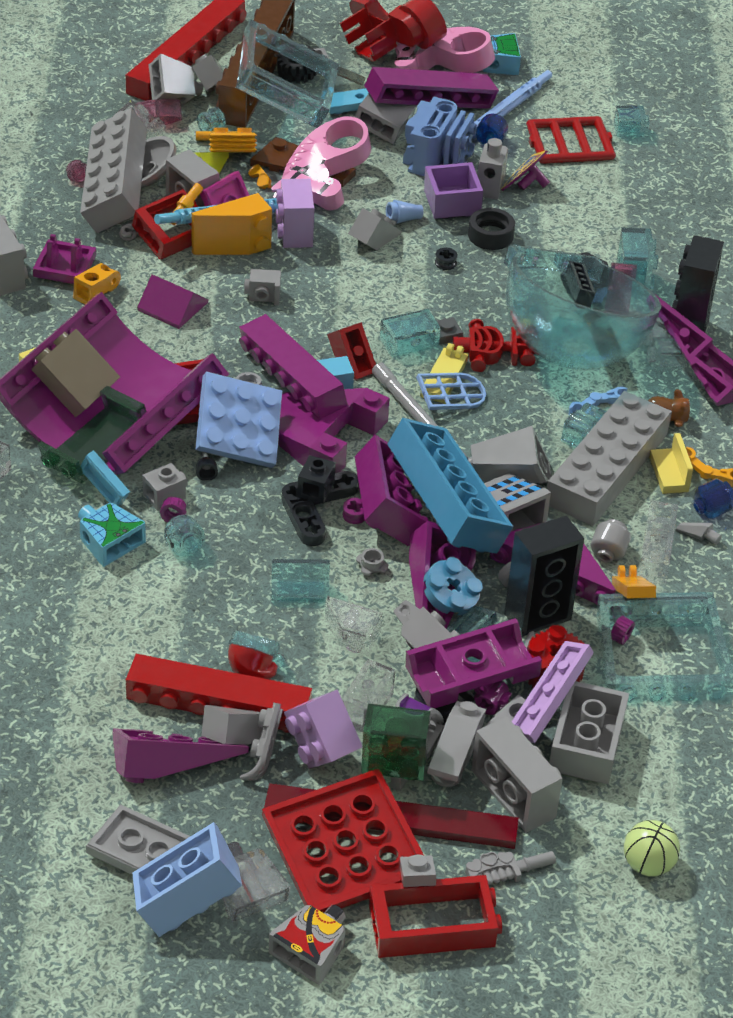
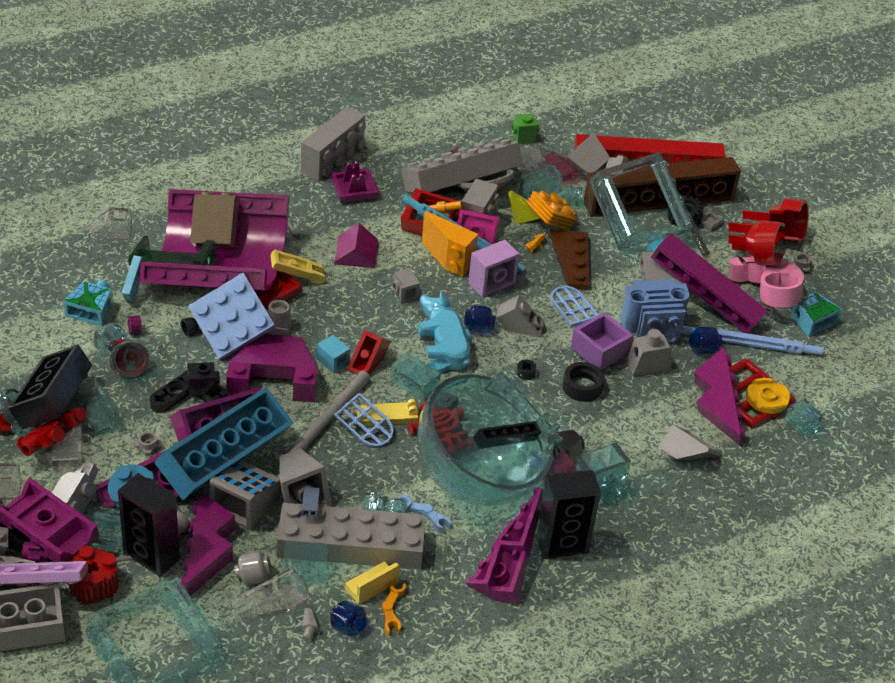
camera: 60 degrees right, 0 degrees up
light orange leg [73,263,121,304] -> none
light grey brick [142,463,188,511] -> none
magenta brick [239,314,348,419] -> none
bright pink animal [272,116,371,210] -> none
light blue cone [386,200,423,224] -> none
magenta shield [501,150,550,191] -> none
magenta axle [610,616,635,645] -> none
light orange hinge [612,565,656,598] -> none
dark orange animal [648,389,690,427] -> none
none -> black brick [8,344,93,429]
none -> red piece [17,407,87,456]
none -> clear light blue piece [106,339,150,378]
none -> light yellow hinge [270,250,326,284]
none -> clear light blue piece [281,541,329,585]
none -> sand blue piece [301,487,320,517]
none -> medium azure animal [417,292,471,374]
none -> clear blue head [464,305,496,333]
none -> bright green brick [511,114,539,144]
none -> clear light blue brick [519,163,563,200]
none -> light blue window [551,286,598,327]
none -> light grey slope [659,424,722,461]
none -> magenta slope [694,348,746,446]
none -> yellow tile [746,378,790,414]

